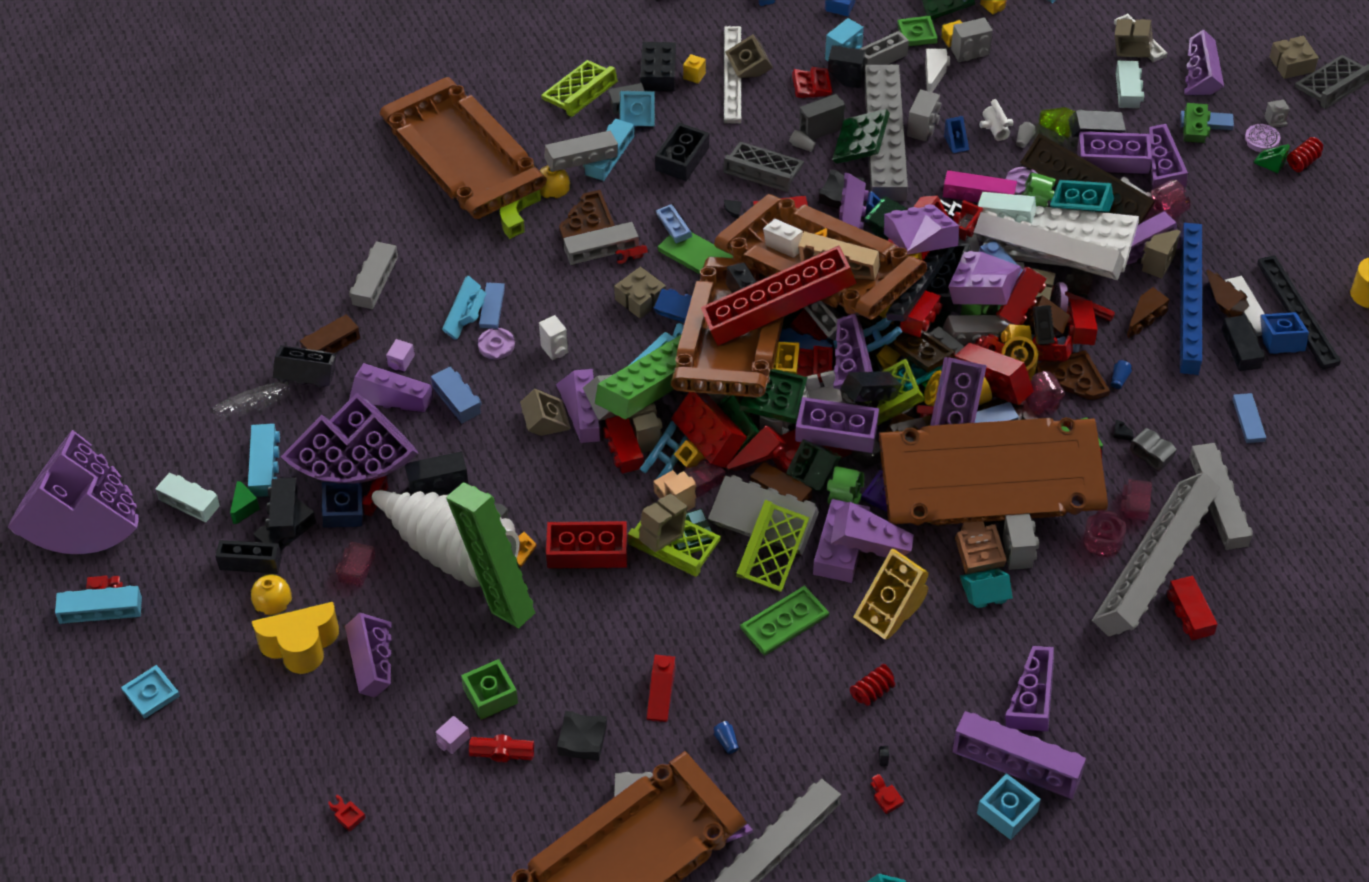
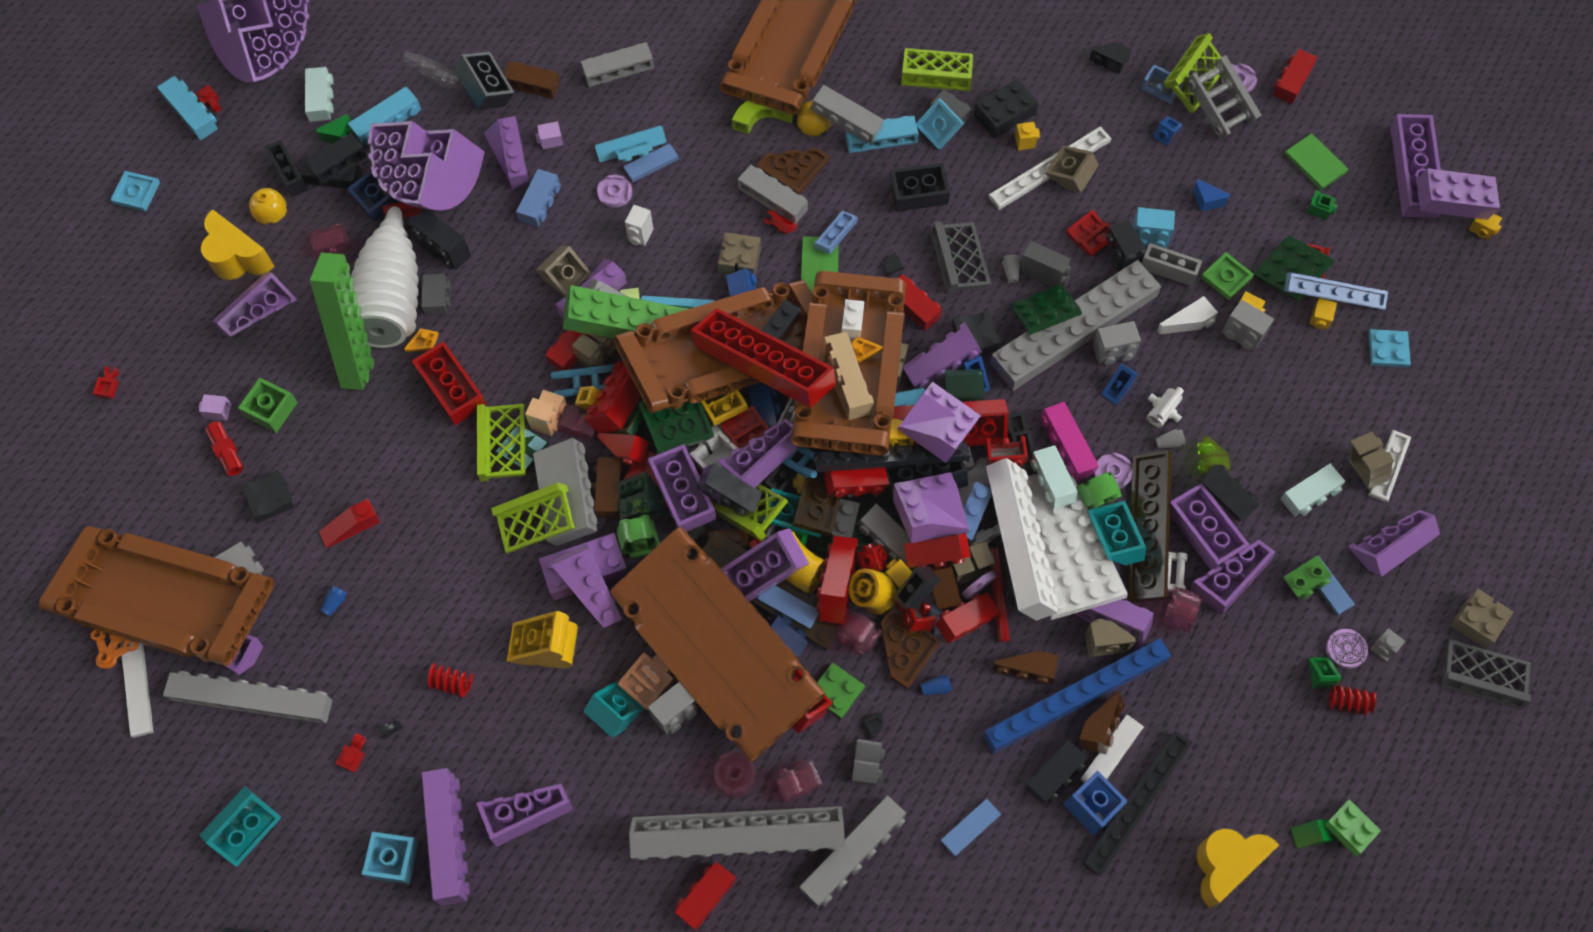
camera: 55 degrees right, 15 degrees up
dark tan piece [639,493,688,552] -> none
bright green tile [740,586,829,656] -> none

